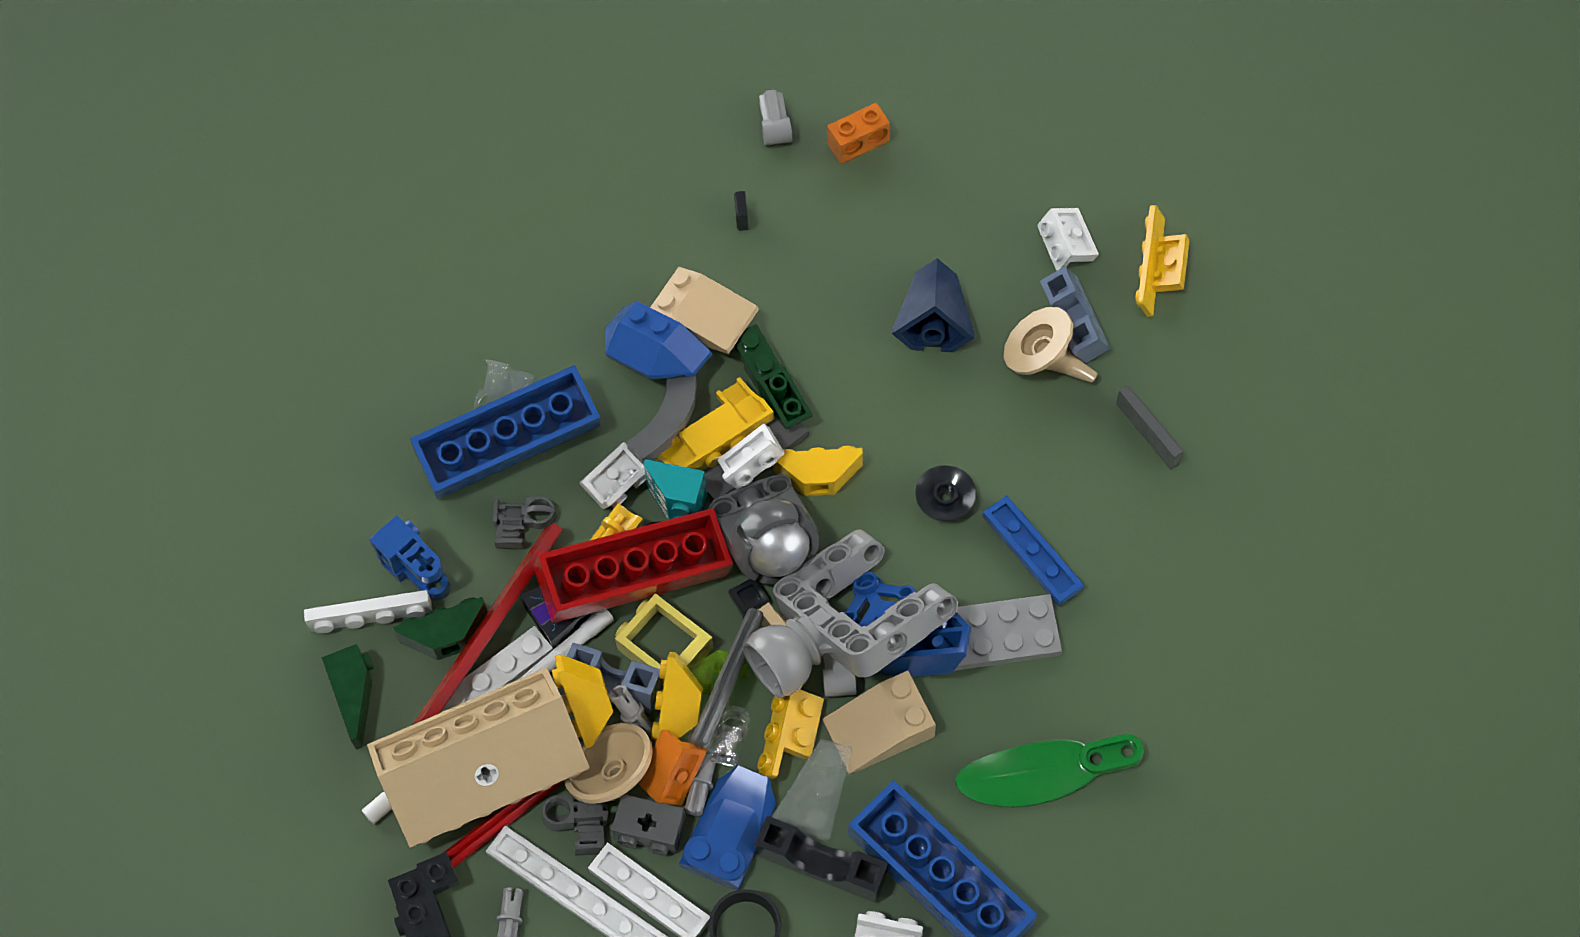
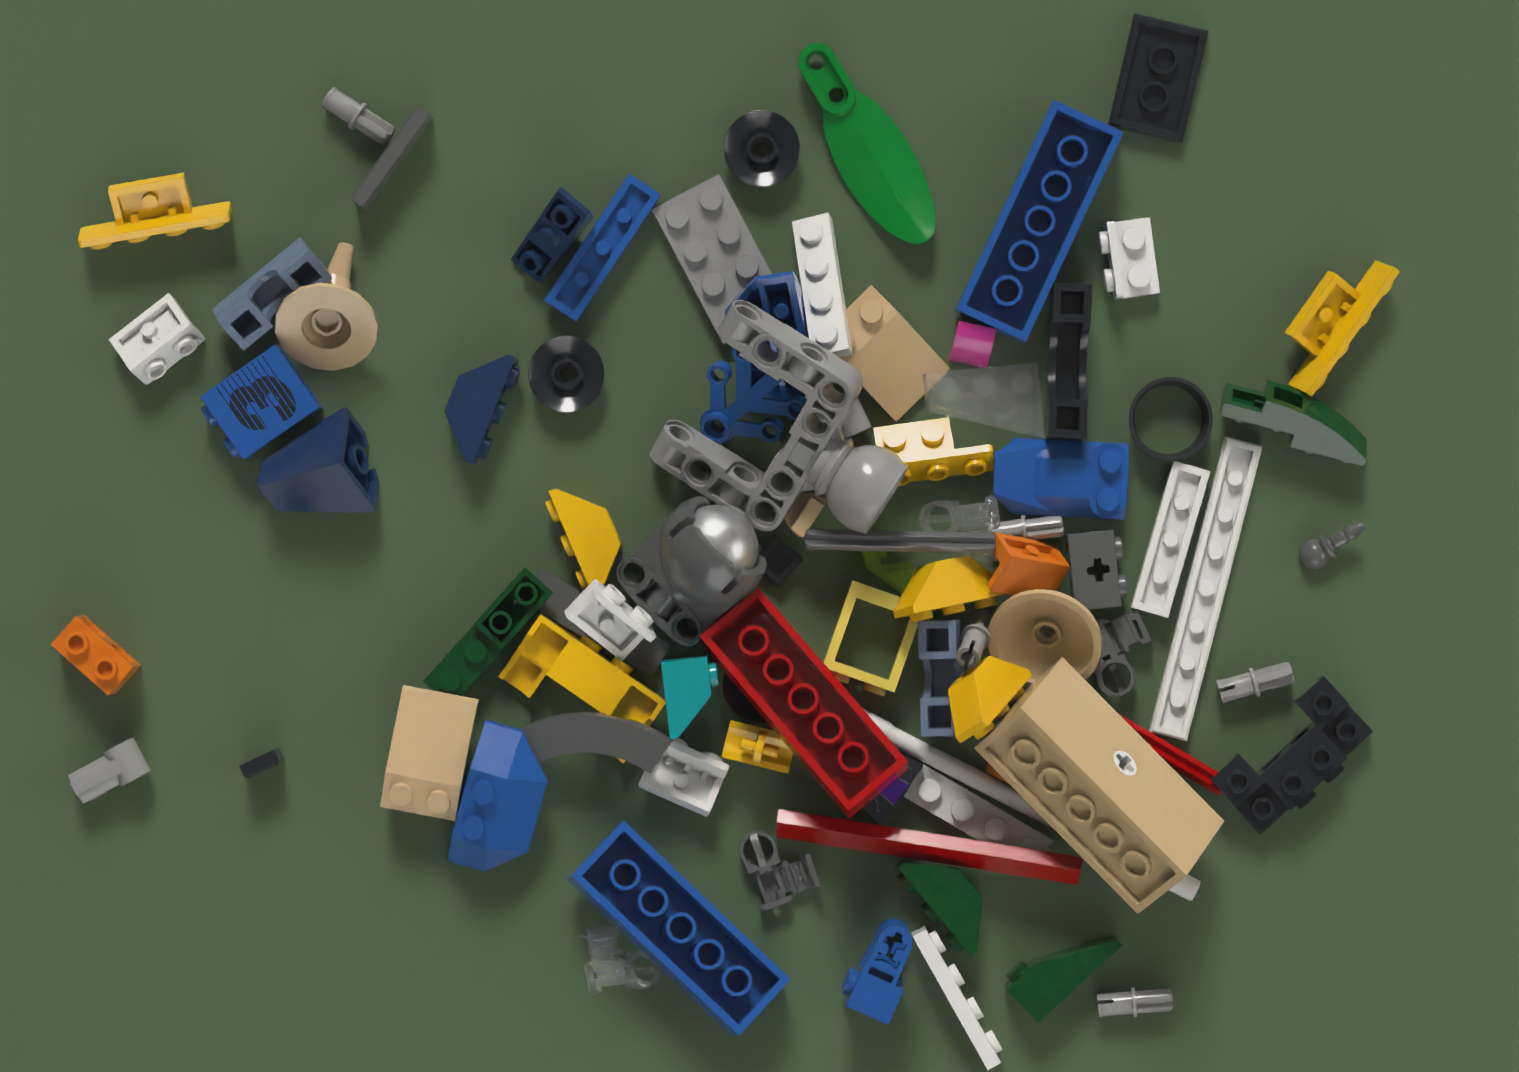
camera: 115 degrees left, 25 degrees up
none -> blue panel [200,344,324,460]
none -> light grey axle [321,87,395,145]
none -> dark blue slope [444,354,521,465]
none -> dark blue slope [510,187,594,284]
none -> black dish [724,110,800,187]
none -> white plate [792,213,853,358]
none -> dark pink brick [949,321,996,369]
none -> light grey axle [1096,987,1173,1018]

